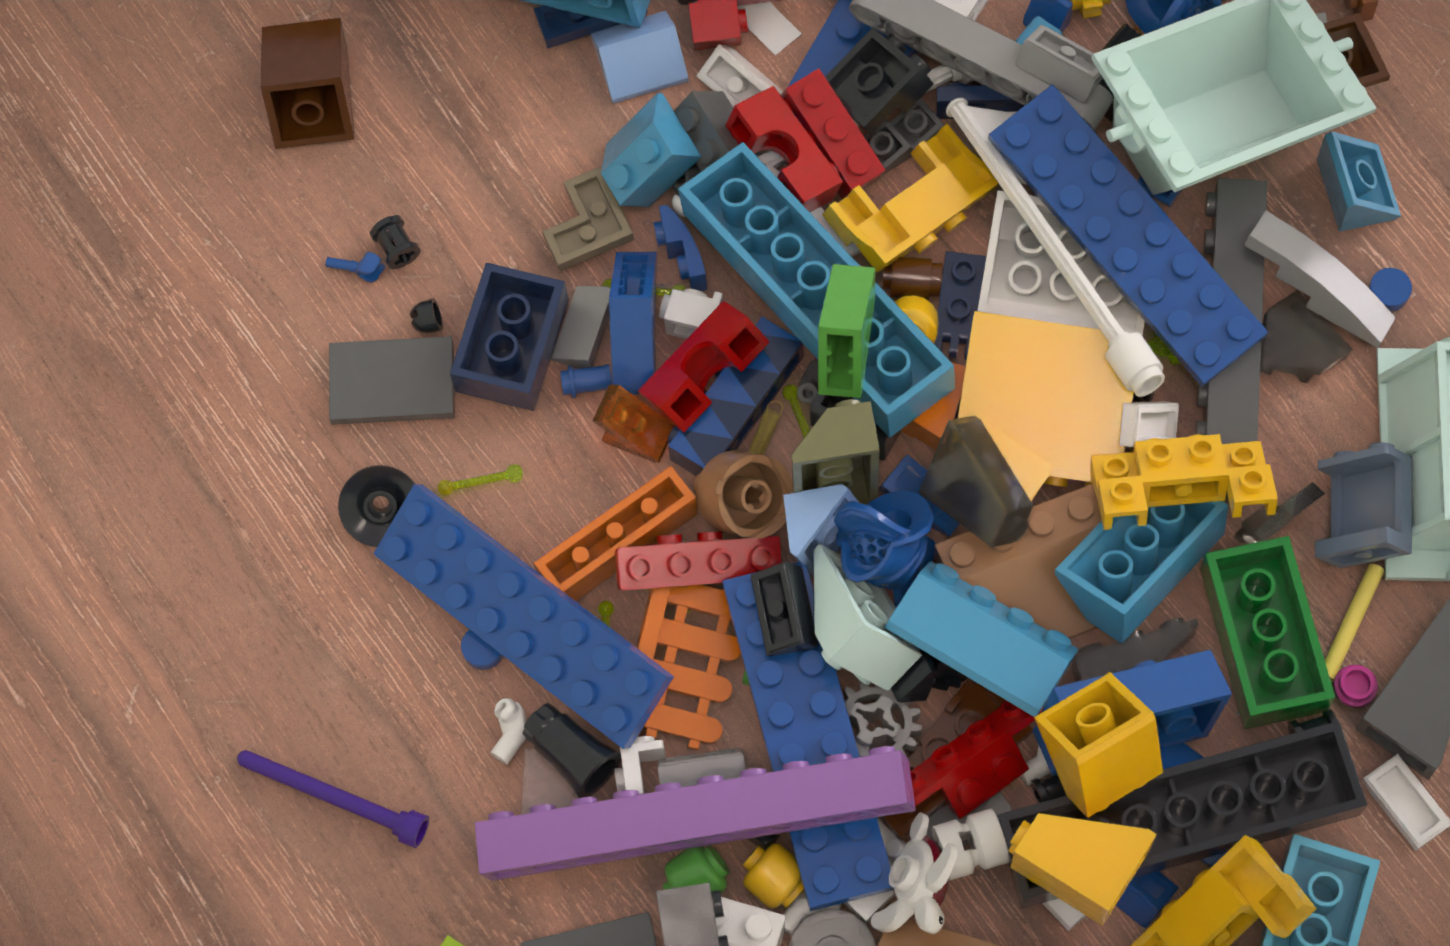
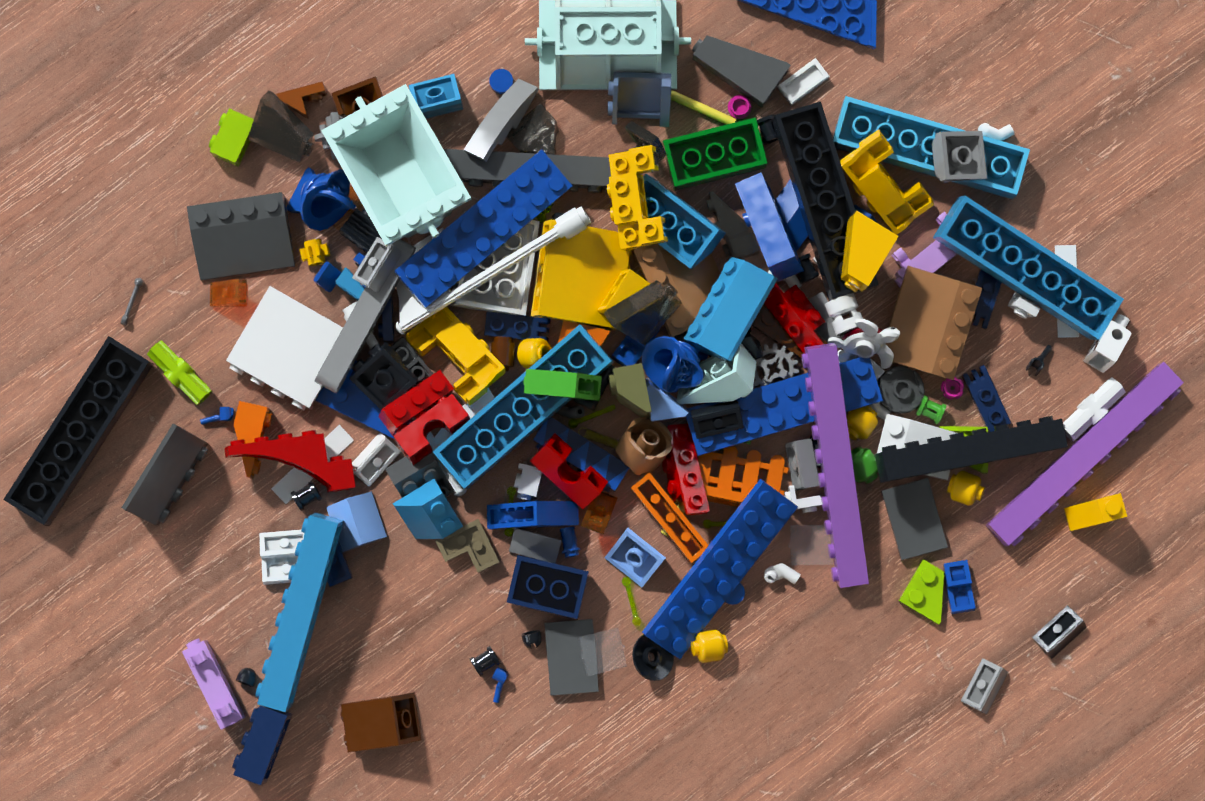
camera: 100 degrees left, 15 degrees up
dark purple piece [237,750,429,848] -> none
black plant [522,703,621,798] -> none
blue slope [653,205,707,291] -> none
yellow slope [1034,672,1163,818] -> none
white tile [1119,401,1179,447] -> none
none -> clear piece [578,628,627,676]
none -> light blue slope [604,528,666,587]
none -> yellow head [691,630,728,663]

